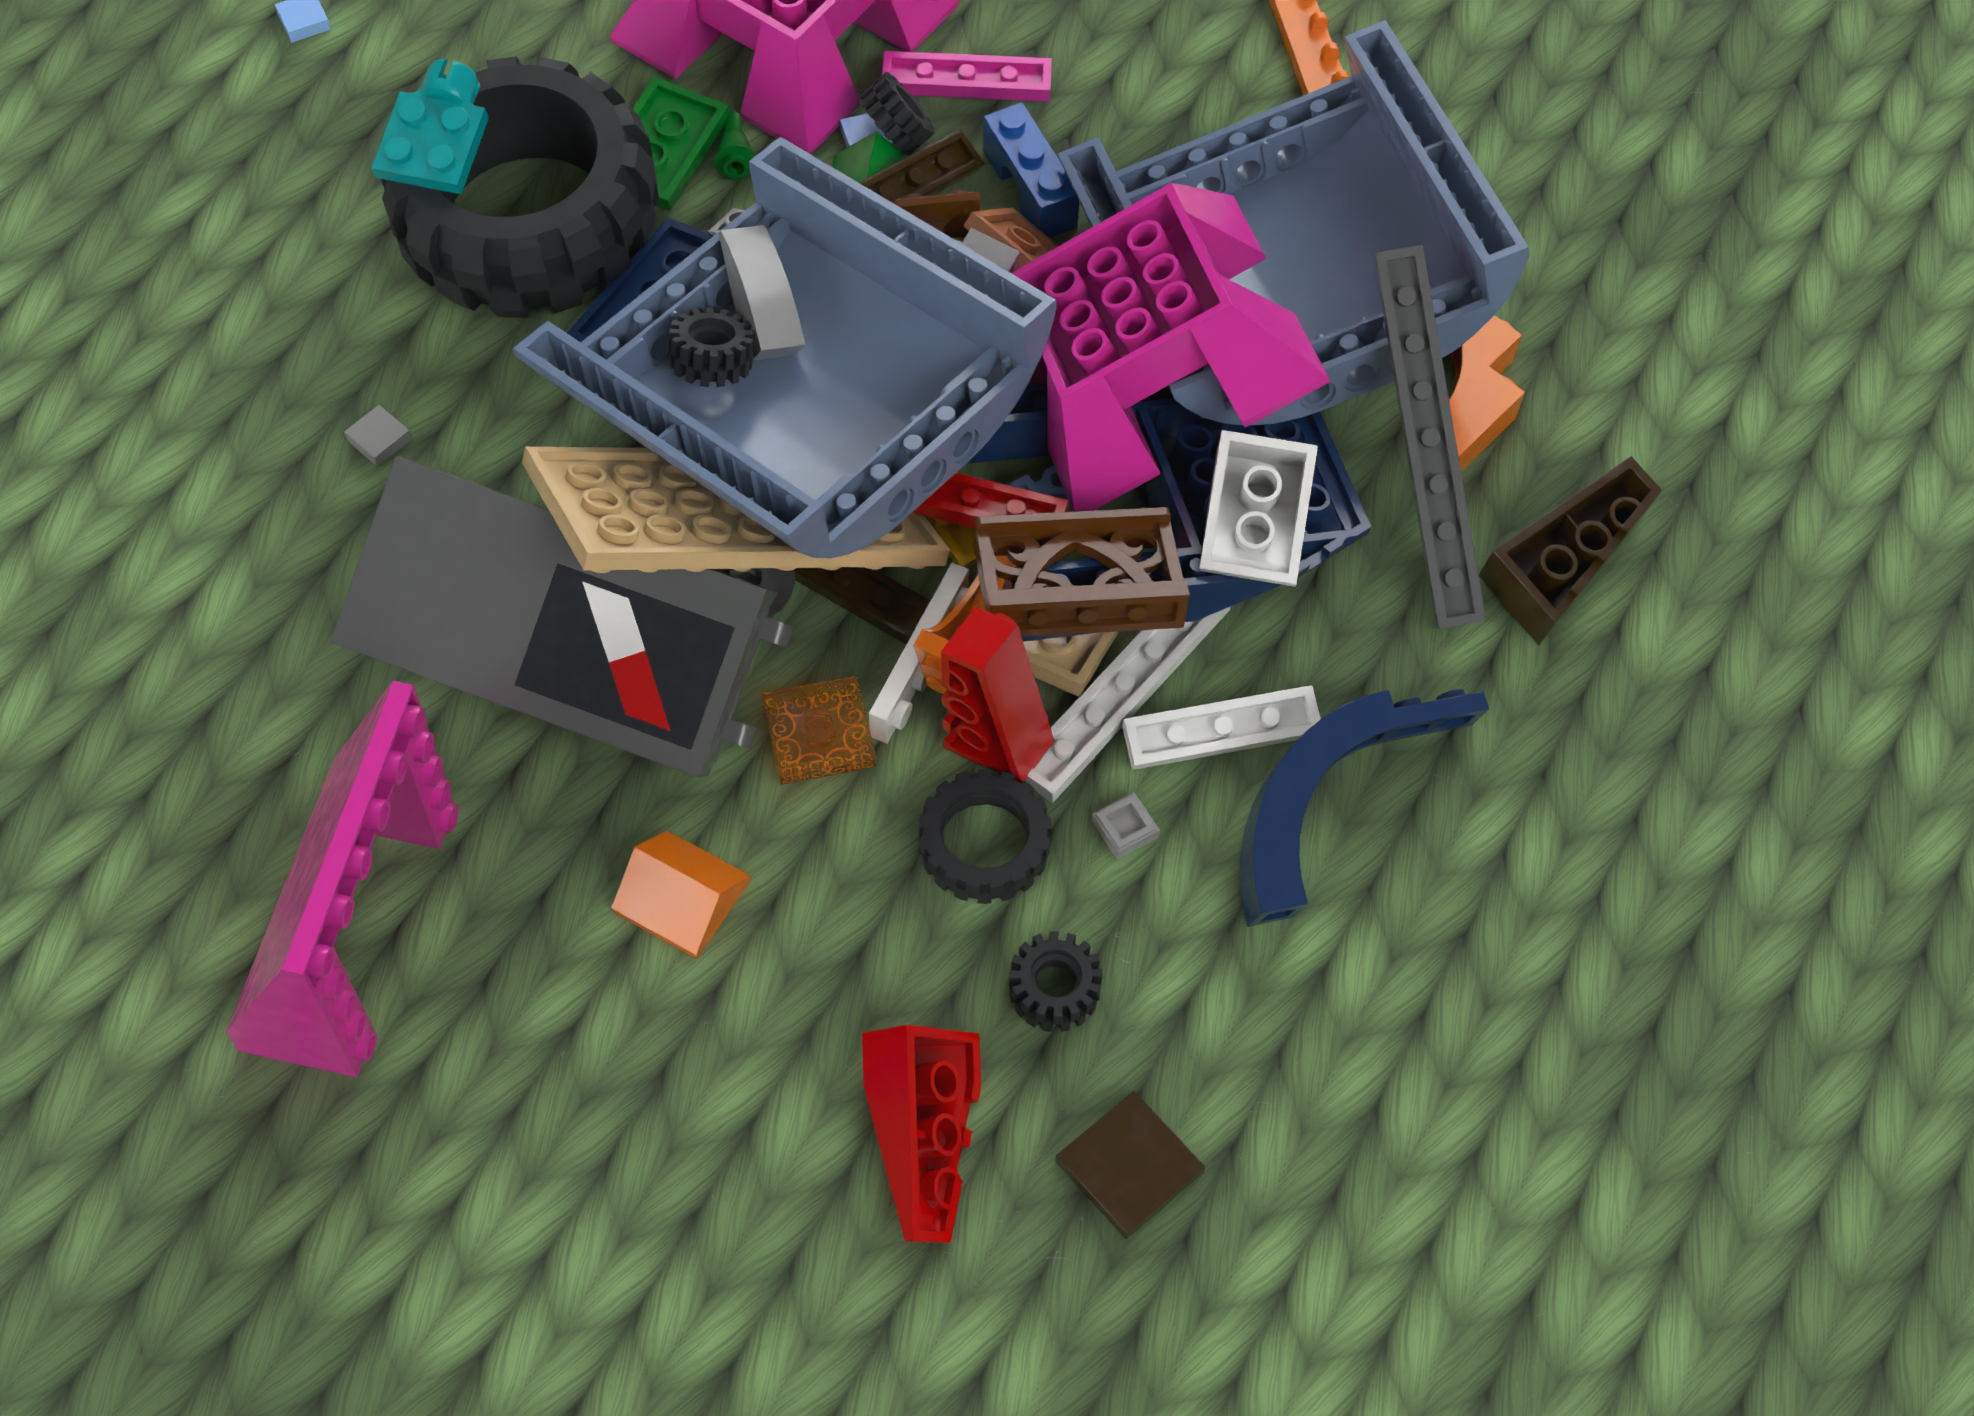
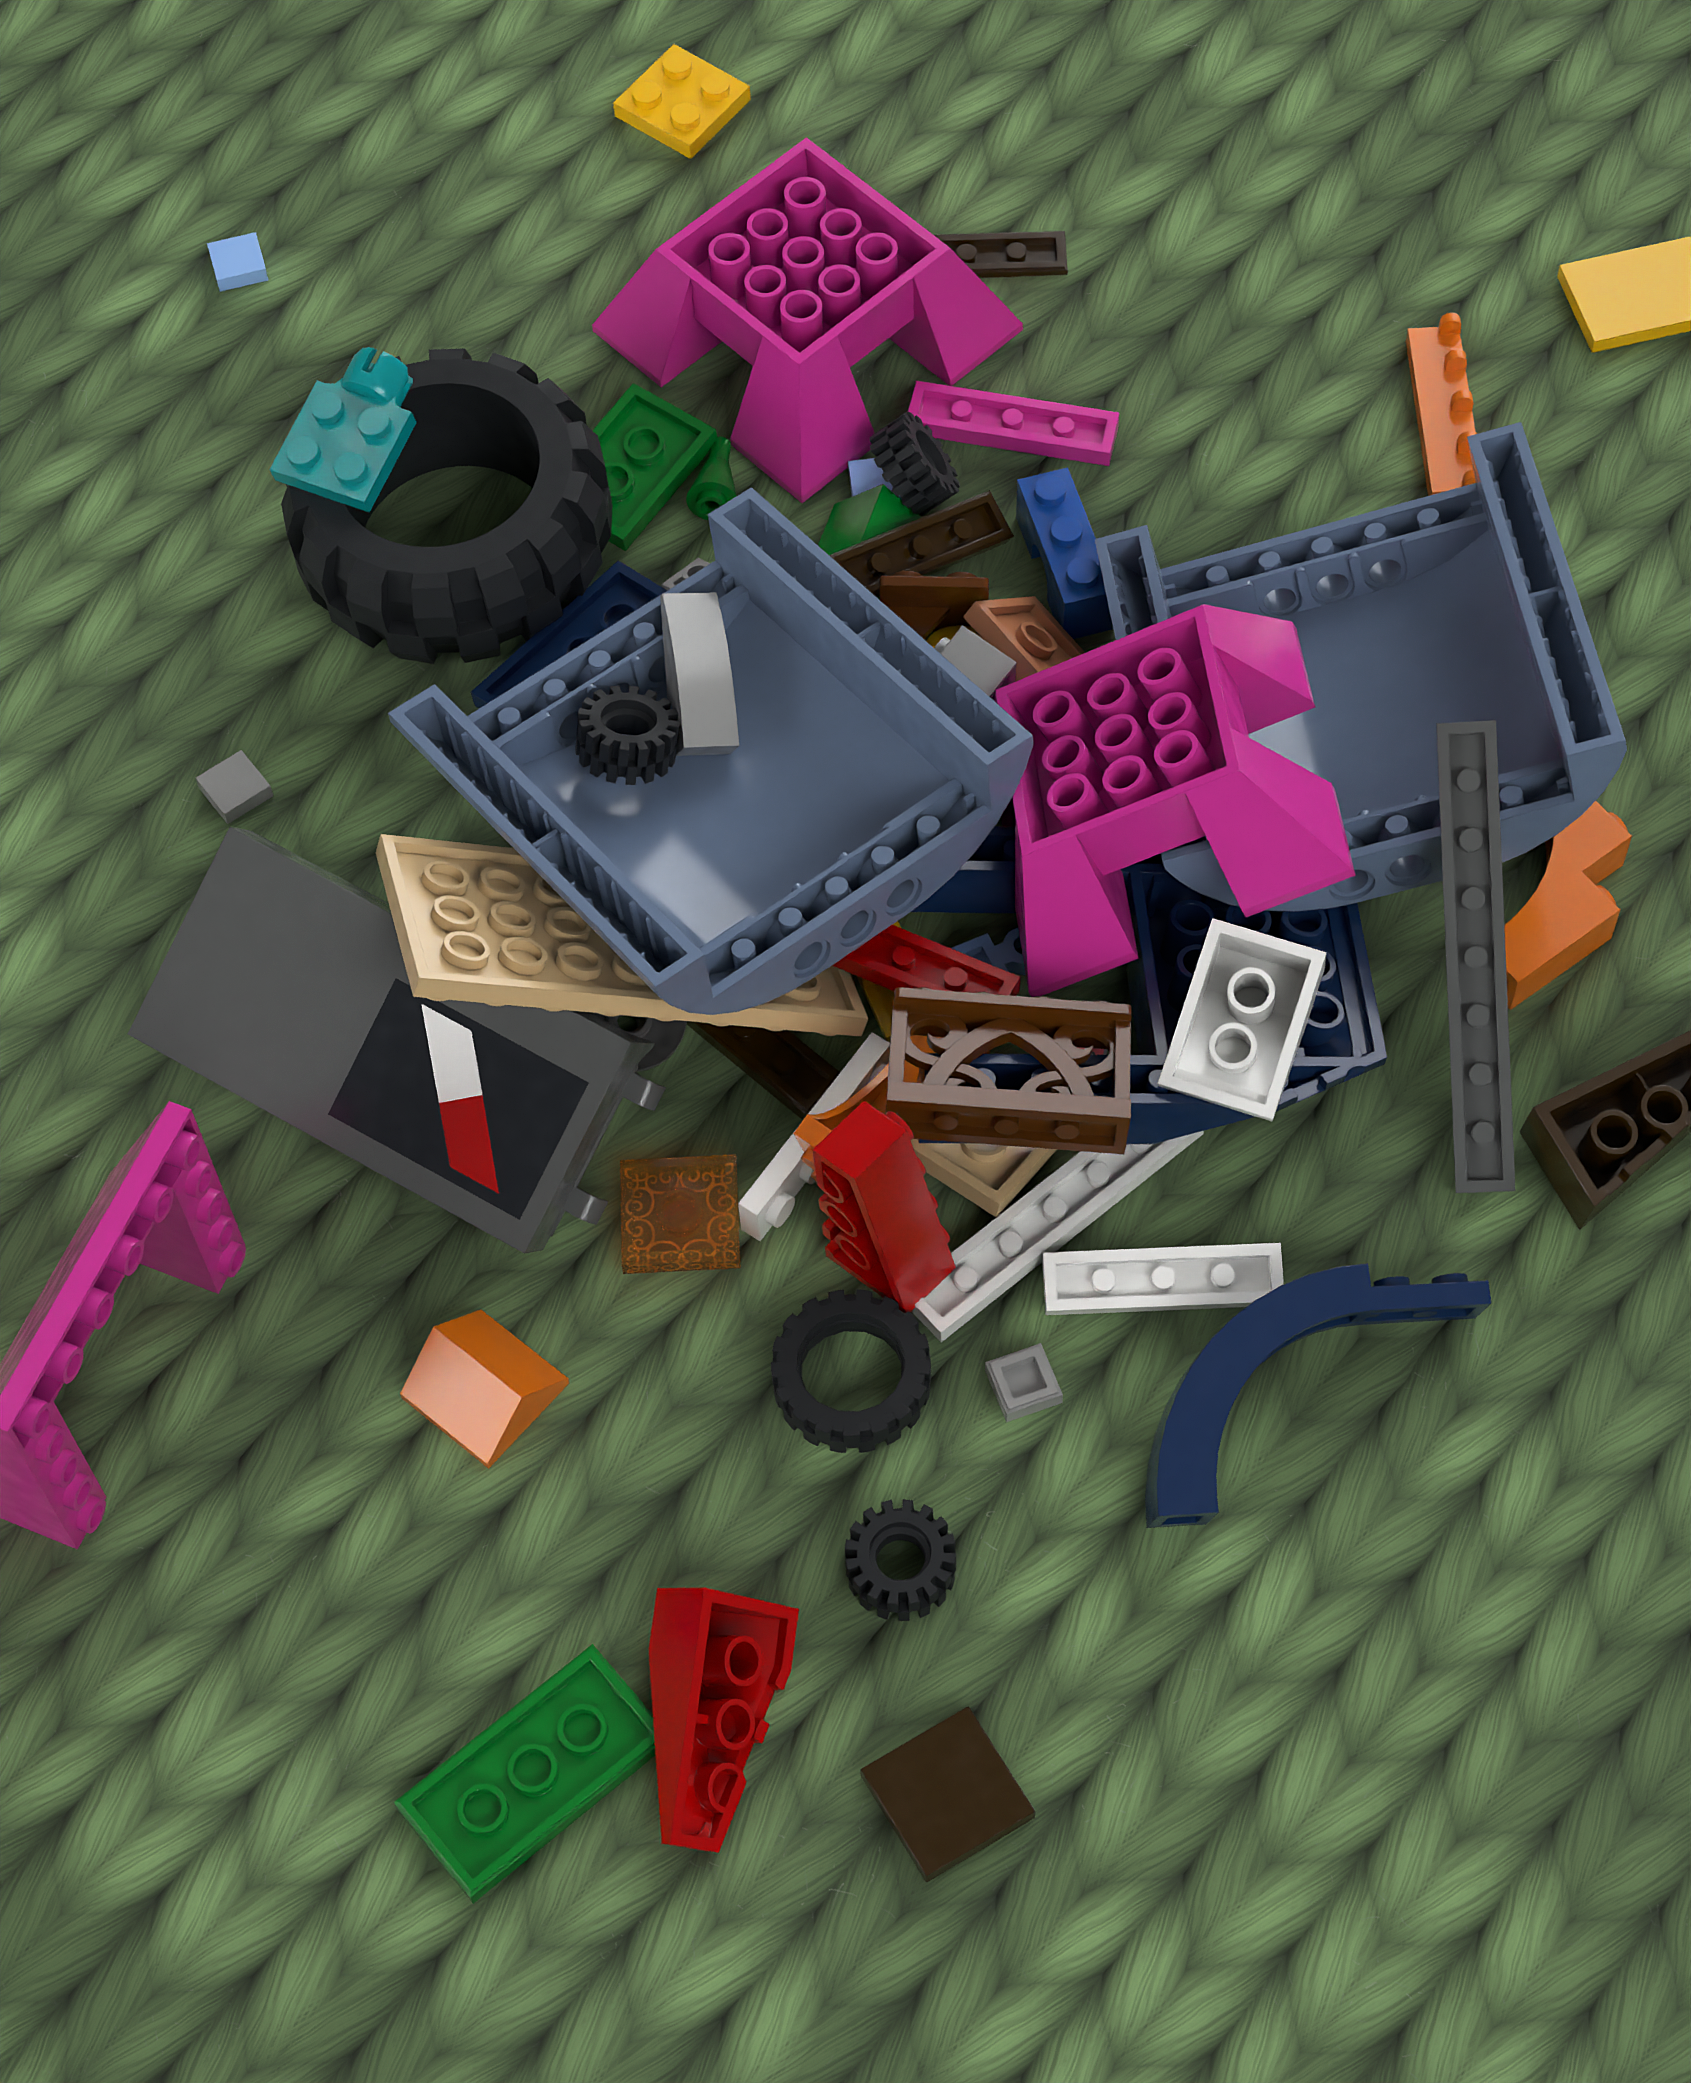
camera: 15 degrees right, 0 degrees up
none -> green tile [394,1644,656,1904]

